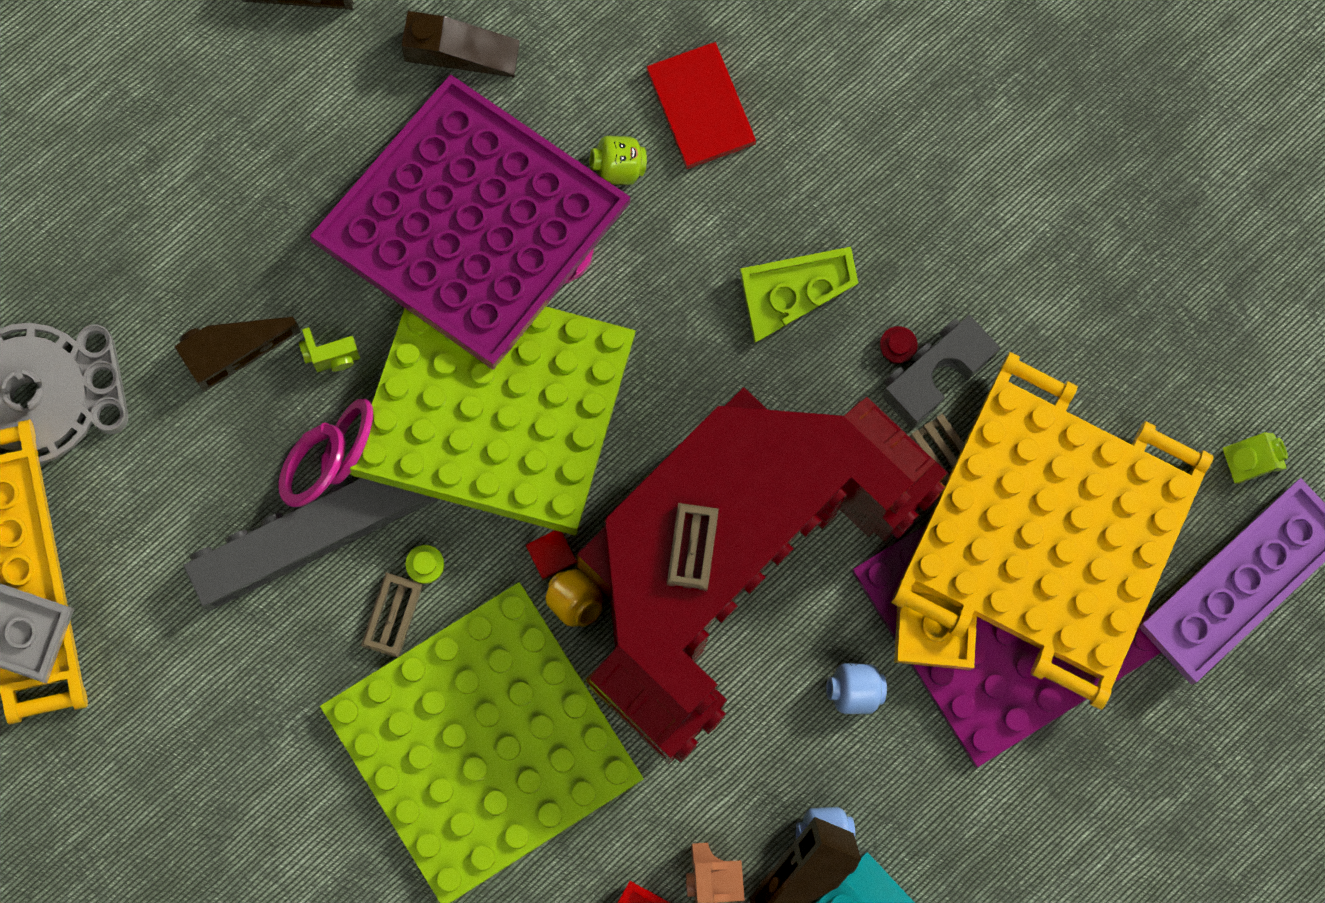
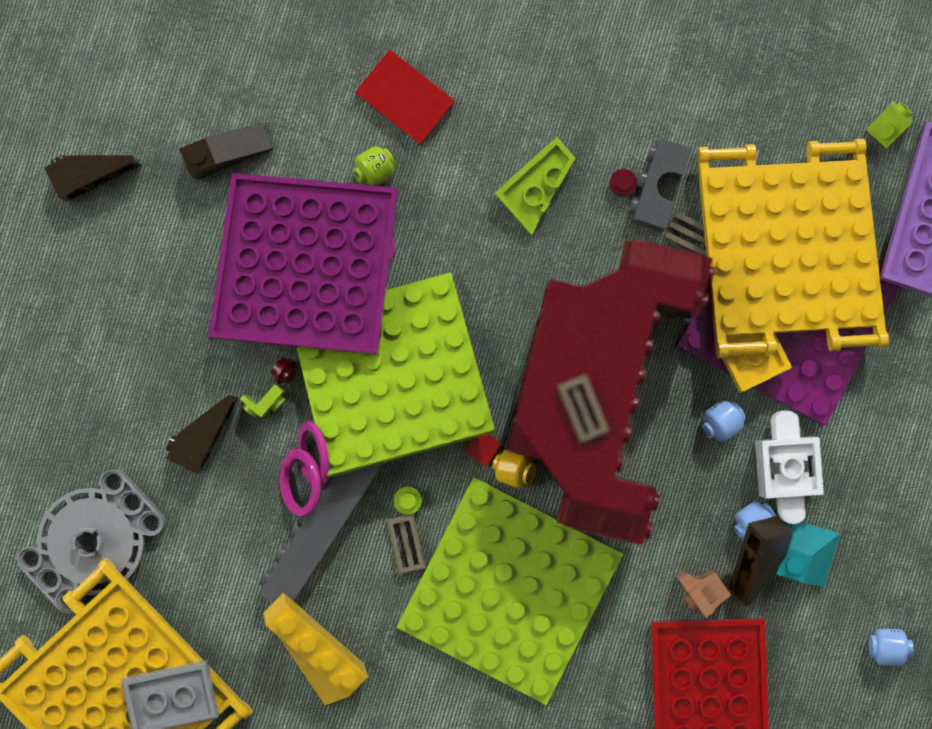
camera: 20 degrees left, 10 degrees up
none -> yellow wedge [263,592,368,705]
none -> dark red plate [271,357,297,384]
none -> white brick [755,410,824,524]

